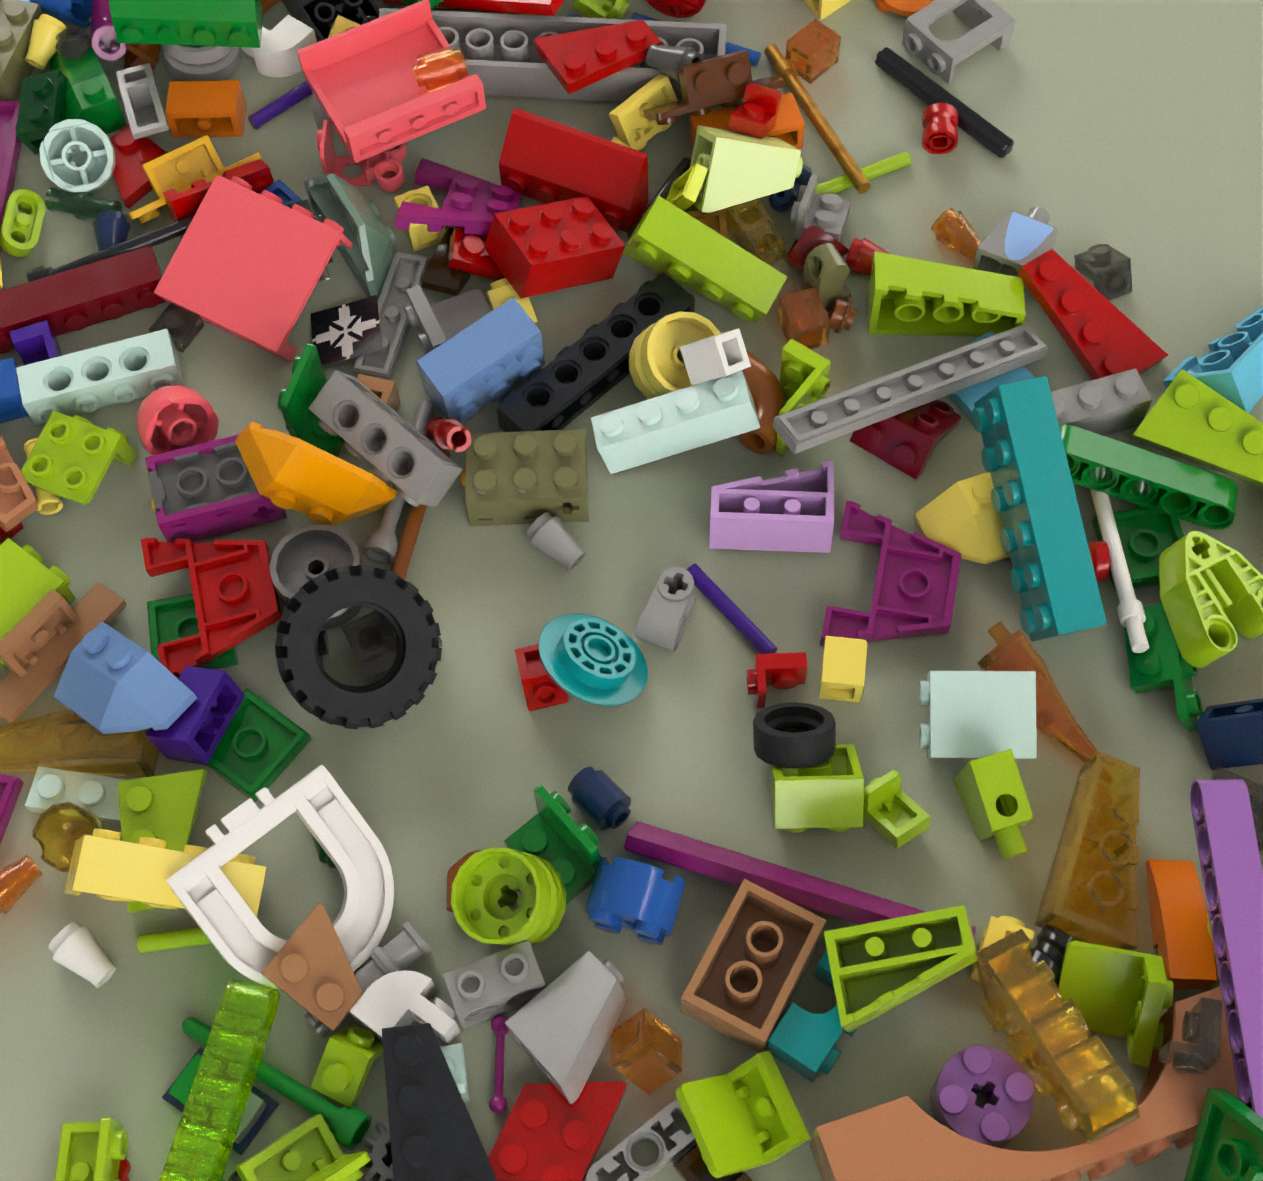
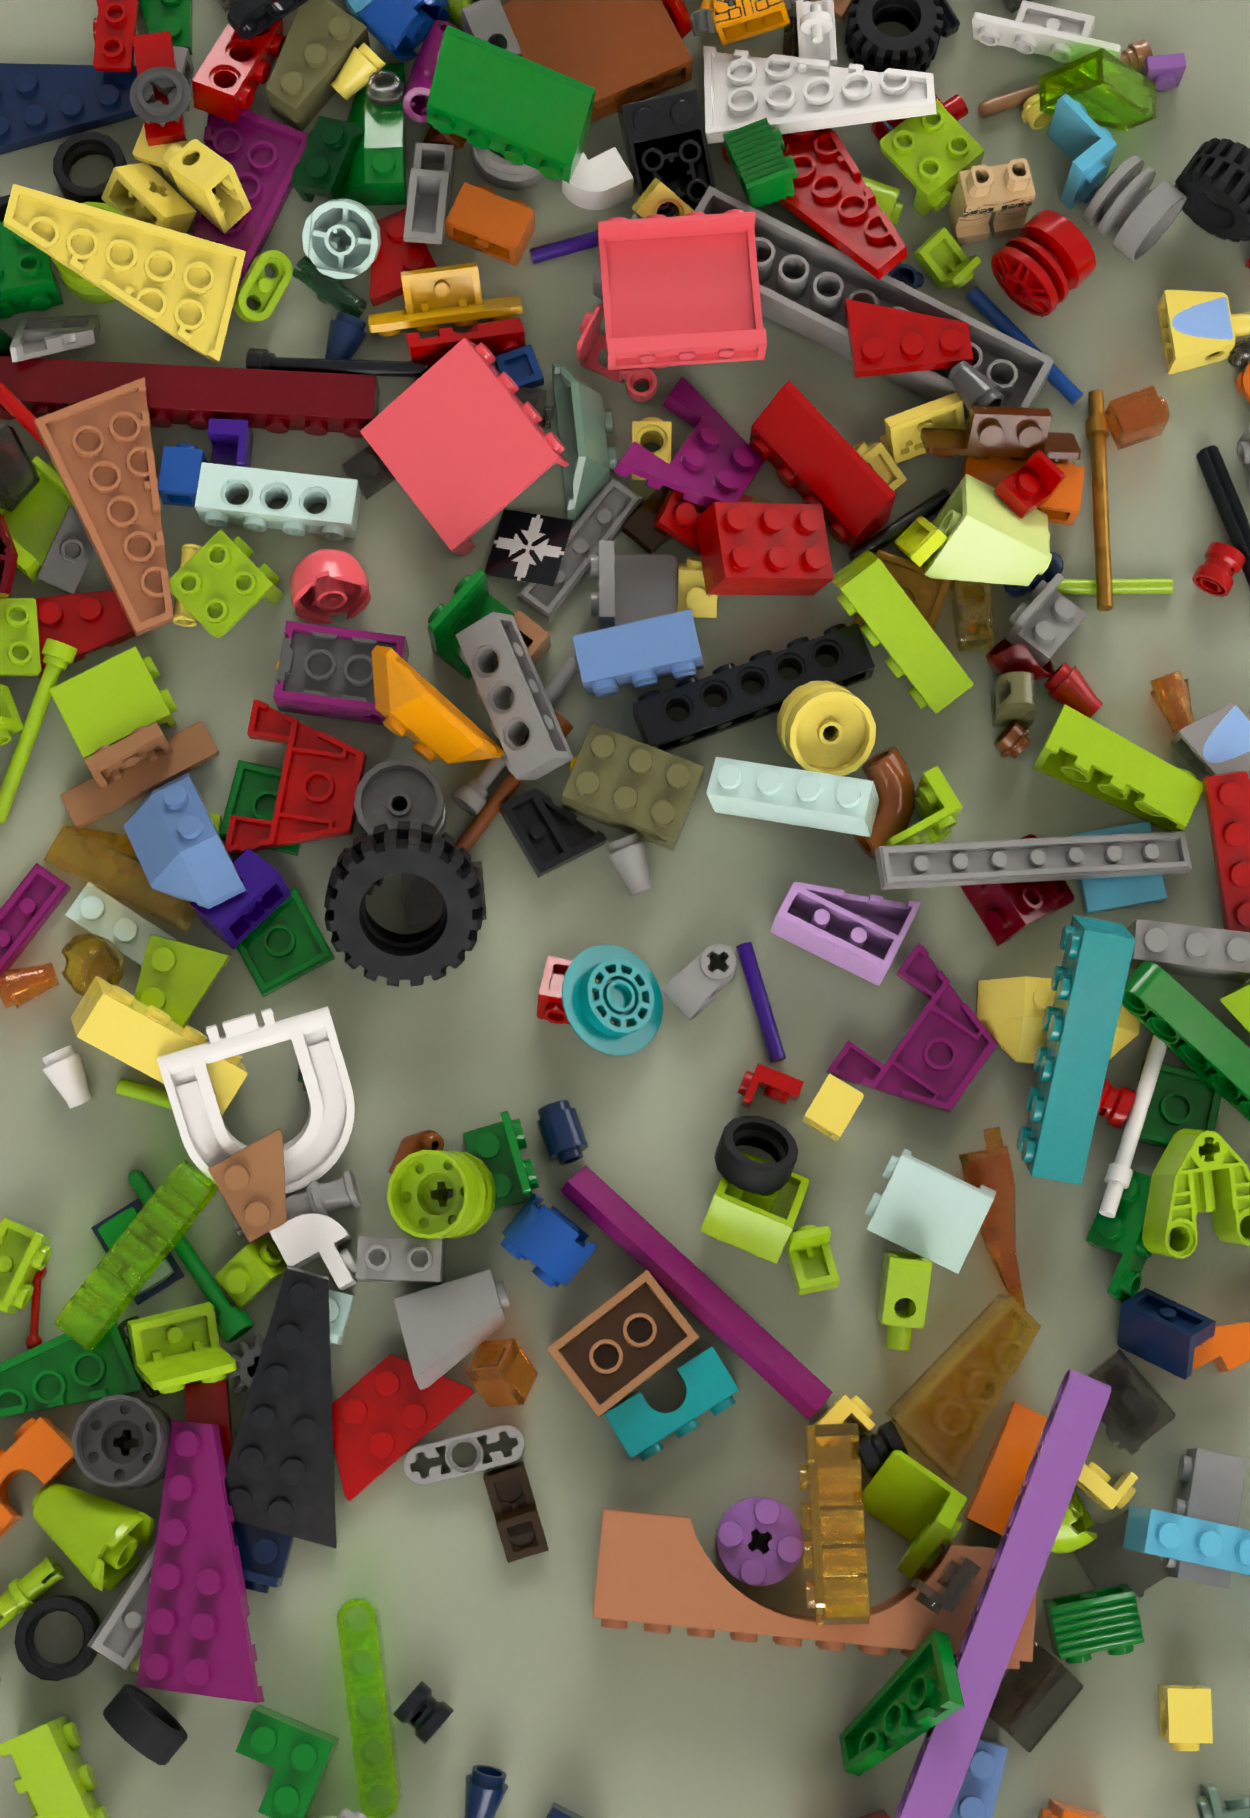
camera: 20 degrees right, 15 degrees up
clear orange brick [412,46,469,92] -> none
red pin [427,417,472,452] -> none
magenta hinge [489,1015,509,1114] -> none
lime bracket [676,1051,811,1178] -> none
white brick [680,328,751,385] -> none
clear orange brick [778,287,831,349] -> none
lime wedge [824,905,978,1033] -> none
none -> black wing [499,788,607,878]

